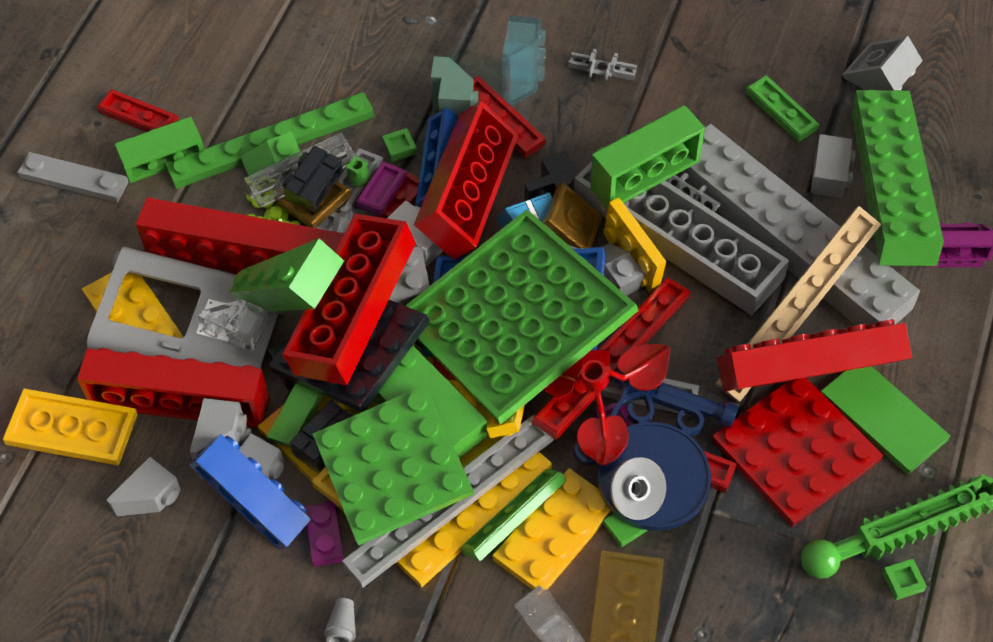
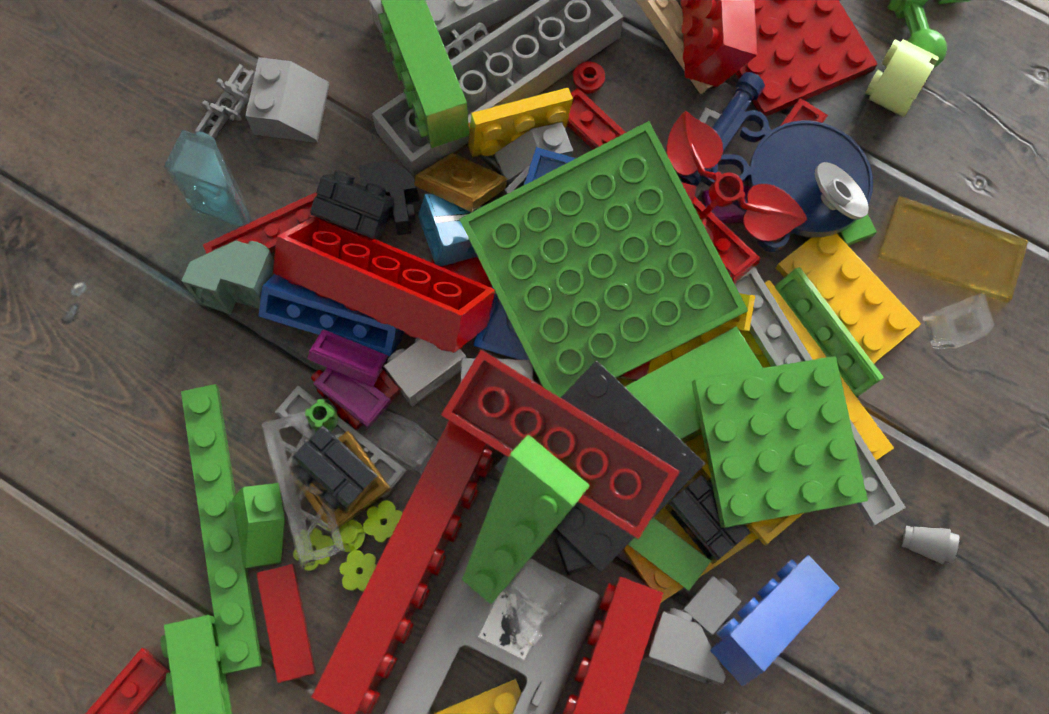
camera: 80 degrees left, 15 degrees up
magenta plate [304,501,344,567] -> none
bright green plate [382,128,417,162] -> none
none -> light grey slope [245,57,329,143]
none -> red tile [256,564,316,683]
none -> magenta tile [308,329,388,386]
none -> black brick [310,170,394,239]
none -> red plate [573,61,605,94]
none -> yellowish green brick [865,39,939,117]

